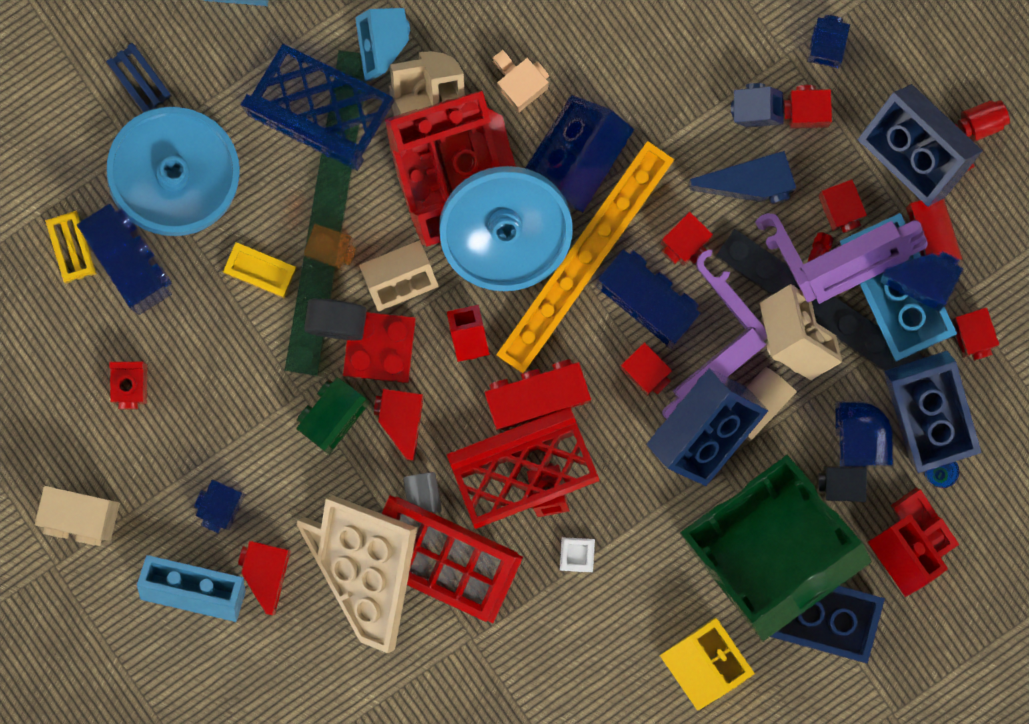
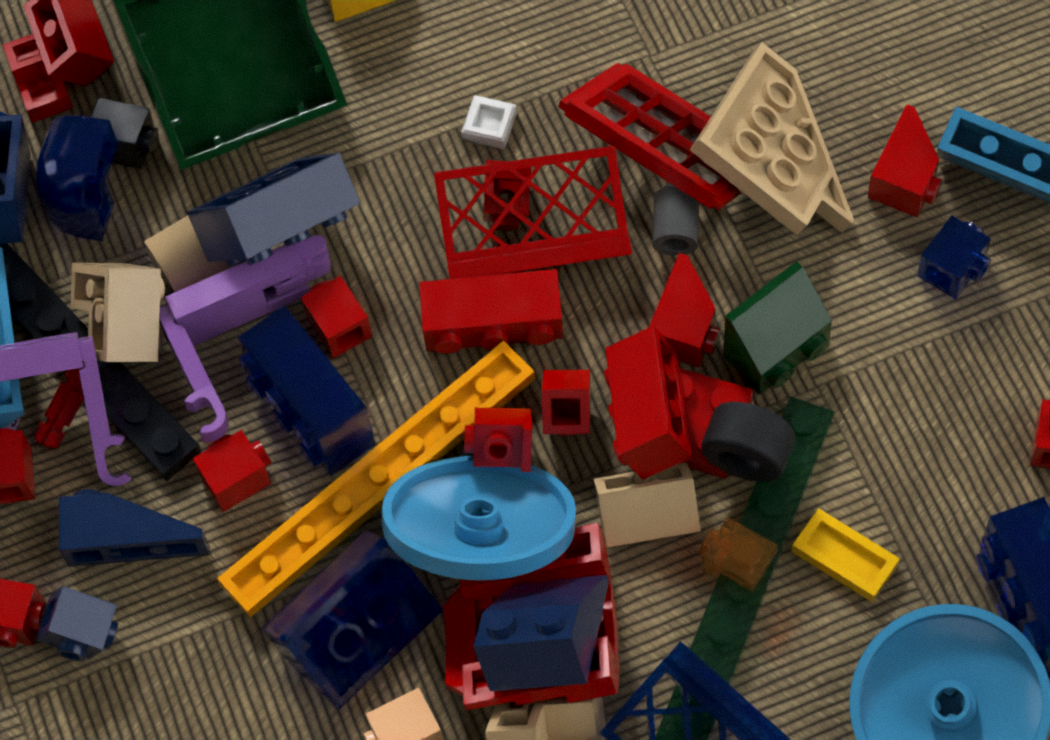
camera: 165 degrees left, 20 degrees down
none -> red brick [464,407,532,472]
none -> dark blue slope [473,575,609,691]
none -> red brick [604,325,693,480]

